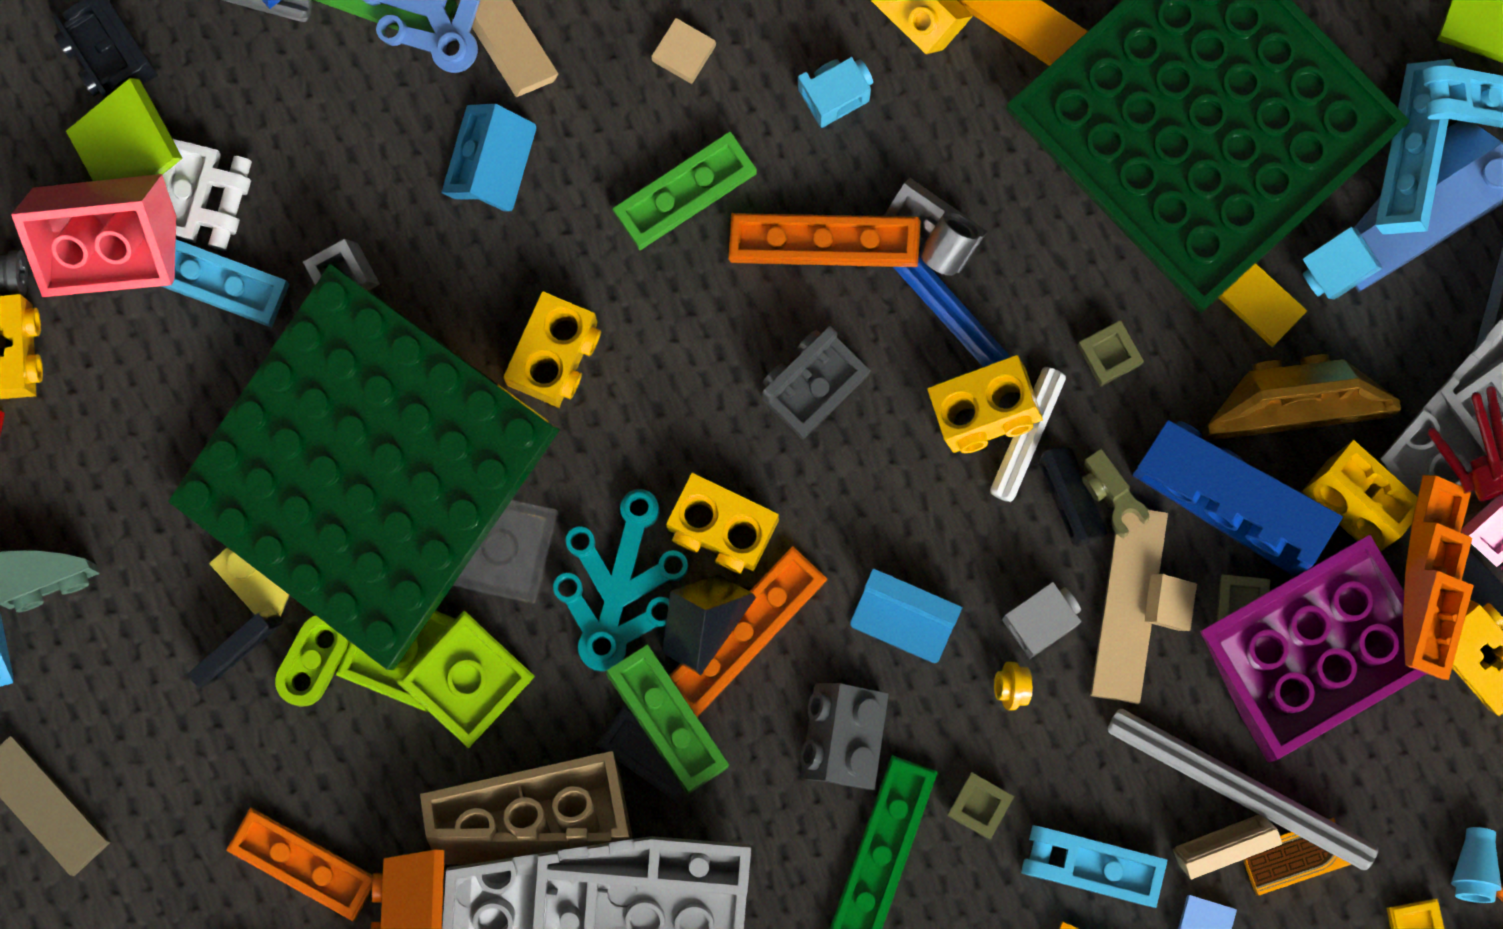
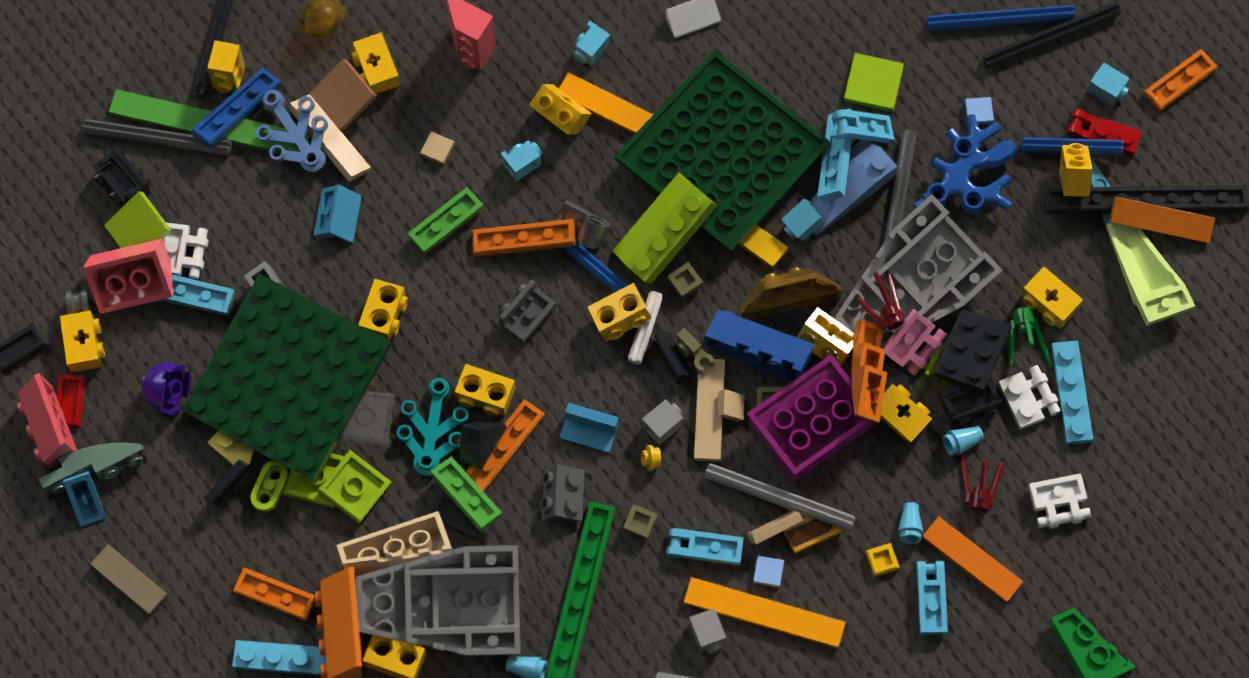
camera: 10 degrees left, 10 degrees down
none -> dark purple cylinder [141,362,191,415]
none -> lime slope [613,173,718,284]

